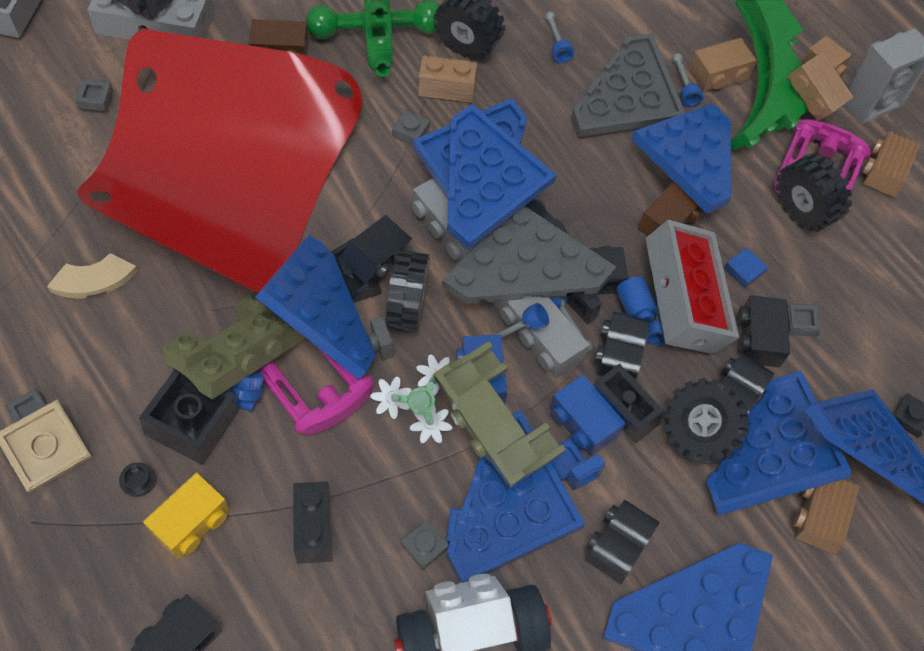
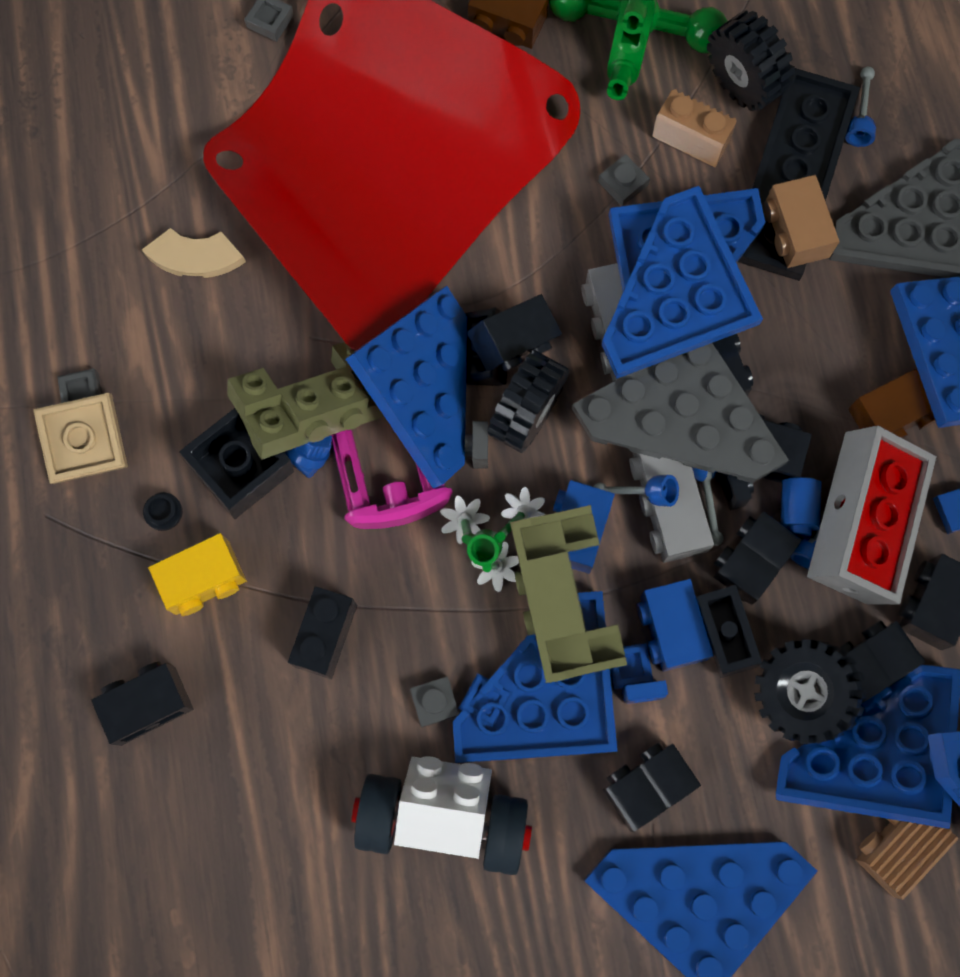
camera: 30 degrees right, 15 degrees up
none -> black plate [738,68,860,281]
none -> medium nougat brick [763,175,840,268]

